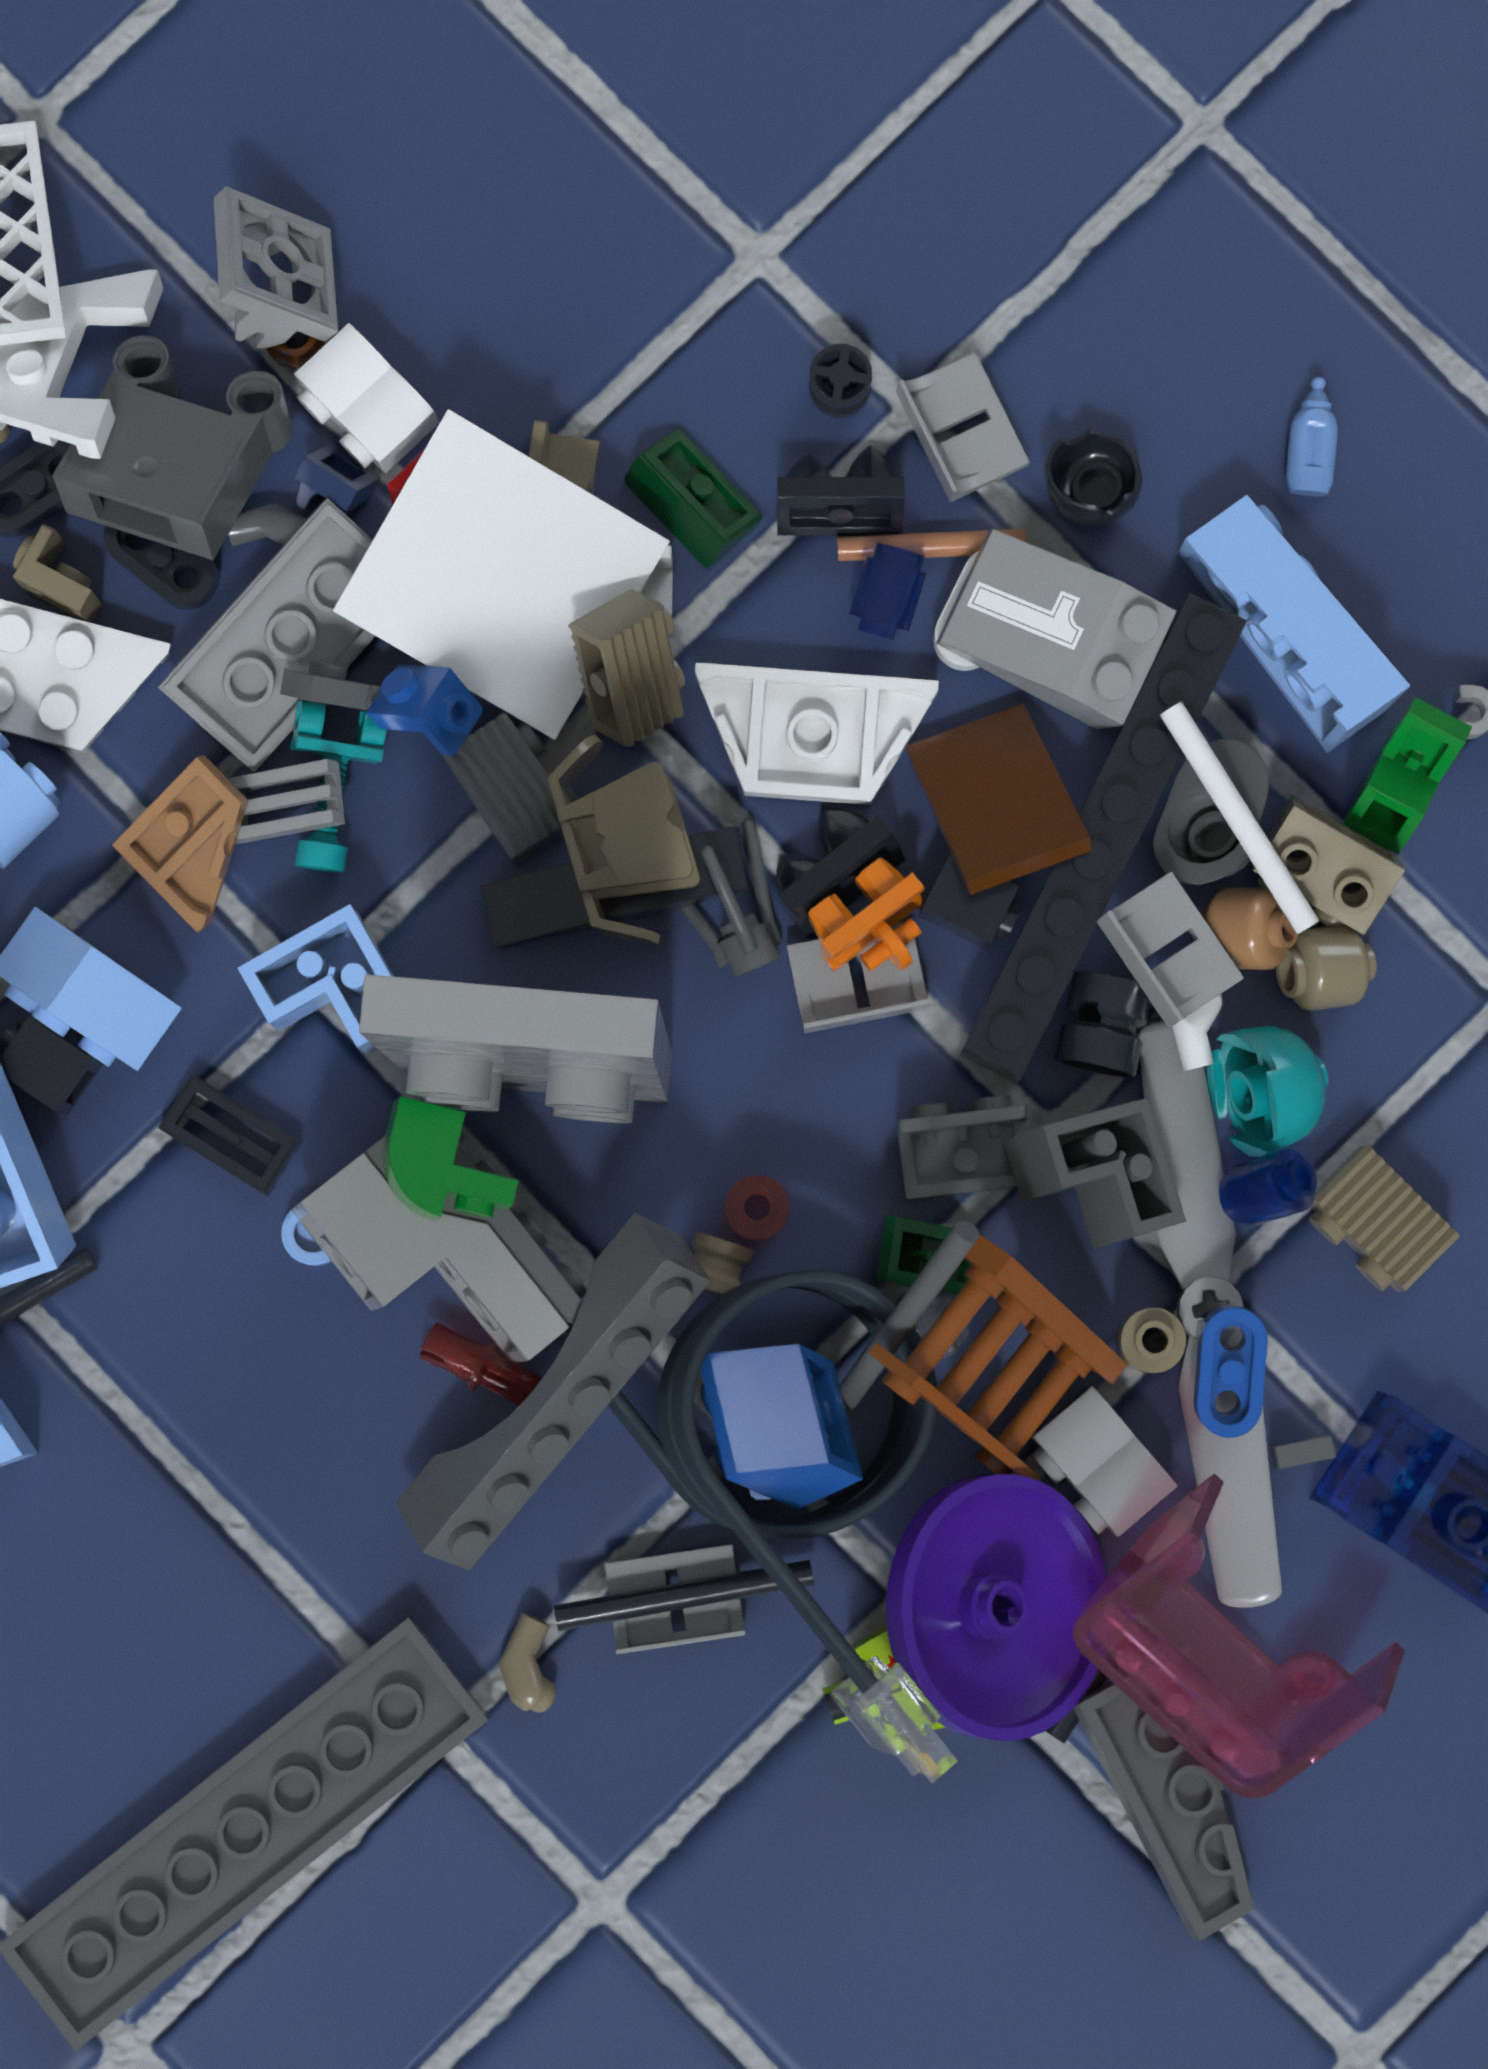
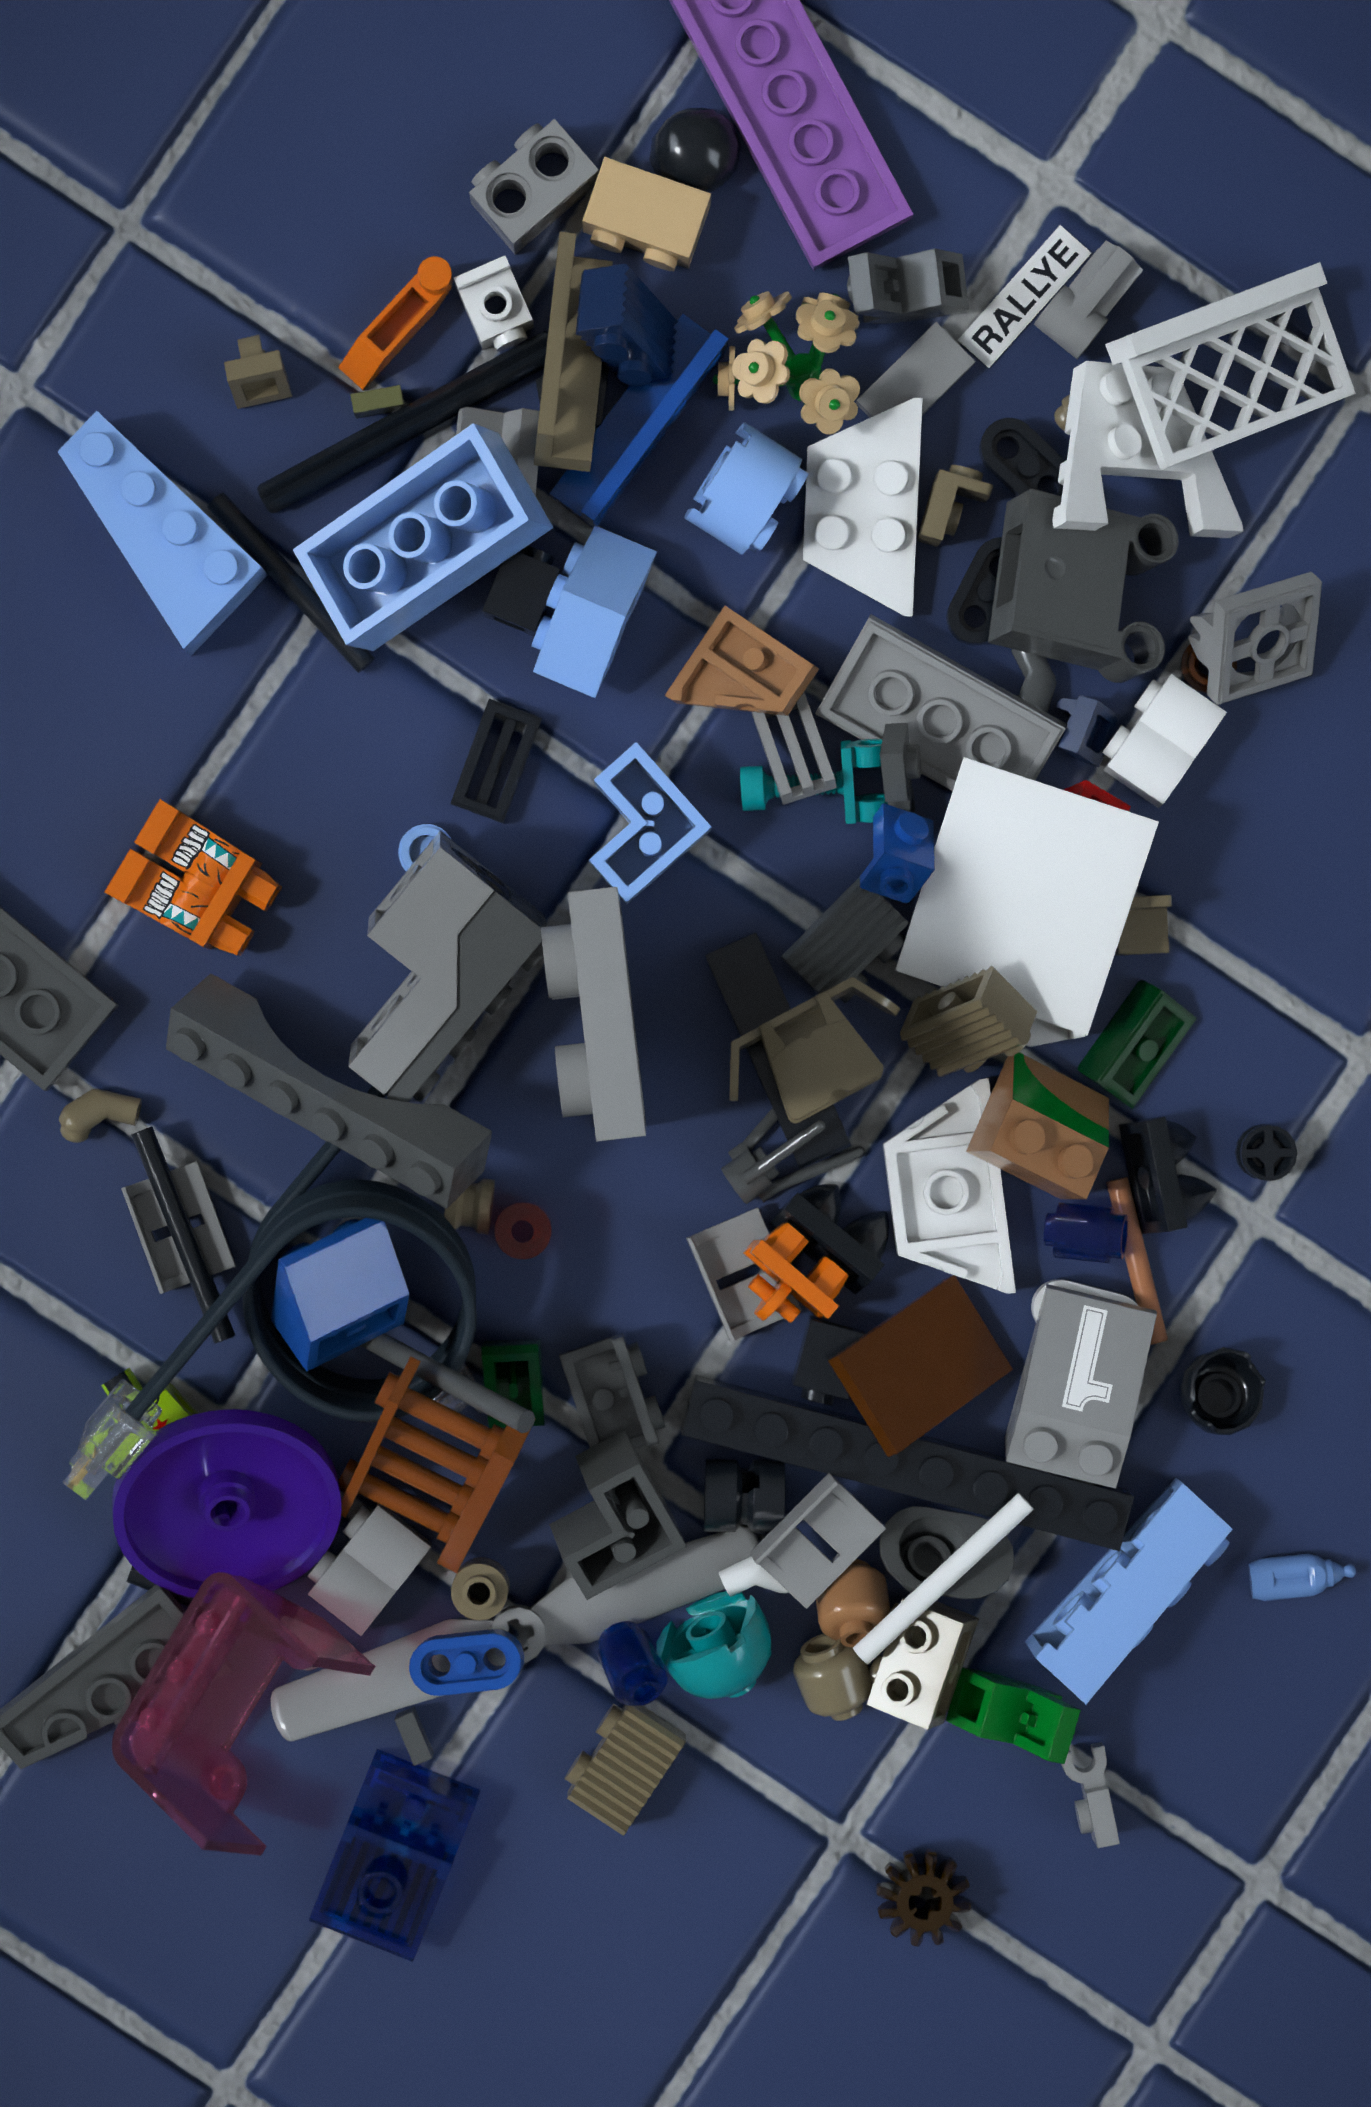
camera: 75 degrees right, 5 degrees up
green brick [382,1096,519,1221] -> none
clear red axle [419,1322,543,1405] -> none
light grey piece [896,352,1030,503] -> none
none -> orange hips [104,799,282,956]
none -> medium nougat slope [966,1052,1109,1199]

